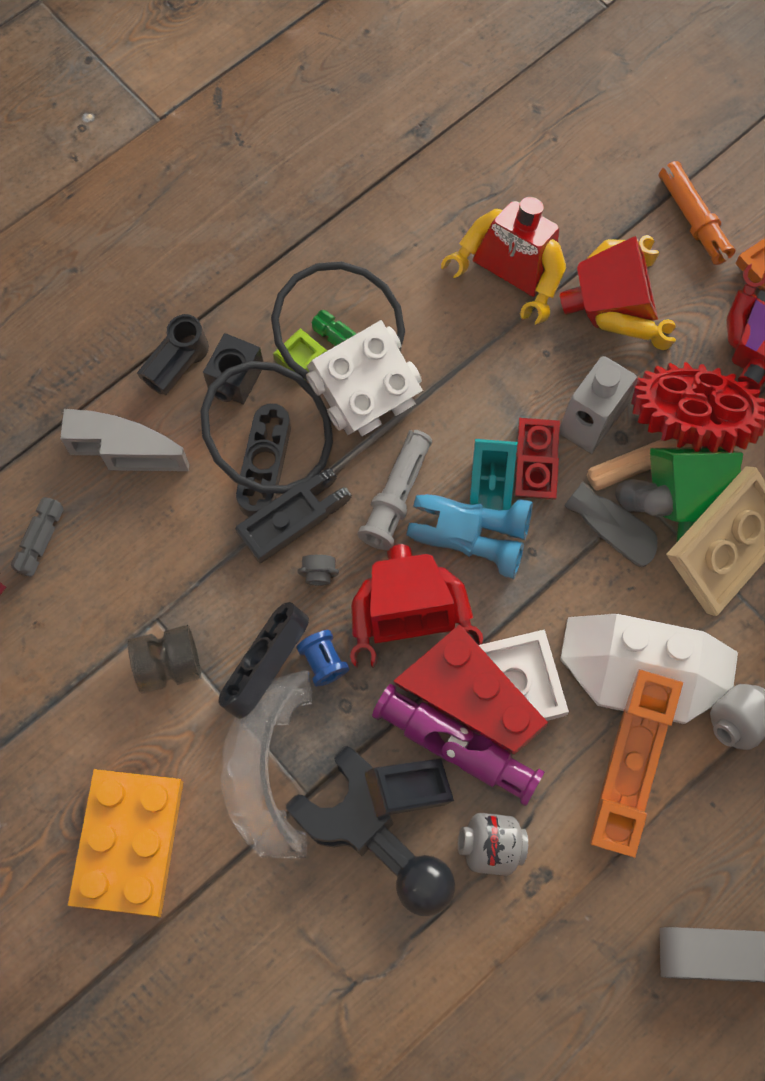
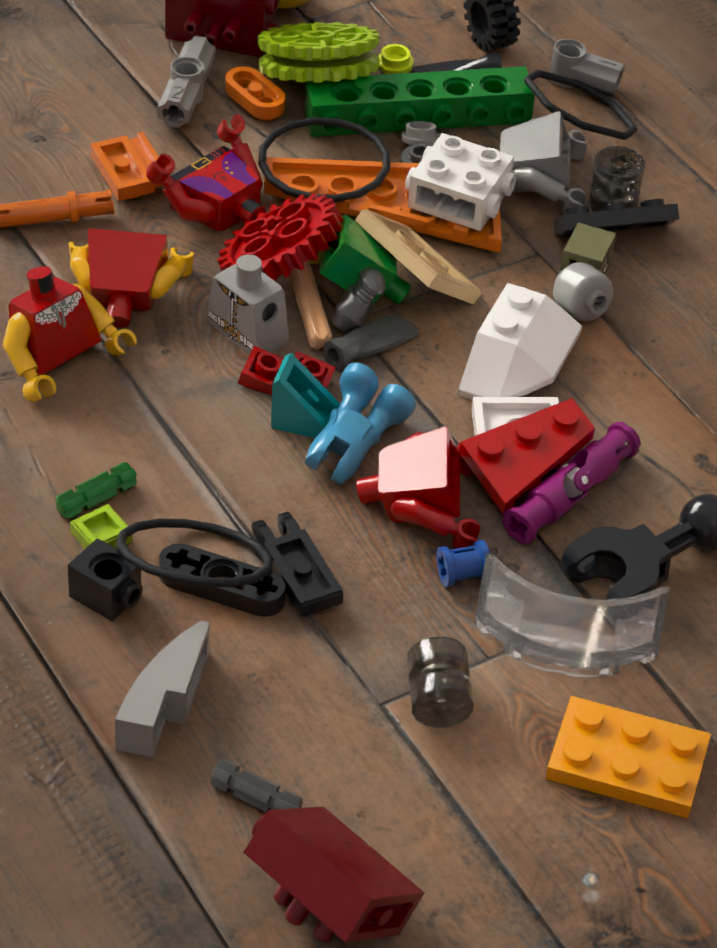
camera: 85 degrees left, 25 degrees down
black piece [137,314,209,395] -> none
black beam [218,602,309,718] -> none
black piece [271,261,405,381] -> none
dark grey plate [298,555,339,586] -> none
white brick [306,320,423,436] -> none
light grey pin [357,430,432,550] -> none
black tile [364,758,454,817] -> none
light grey head [458,813,528,876] -> none
orange slope [590,669,684,858] -> none

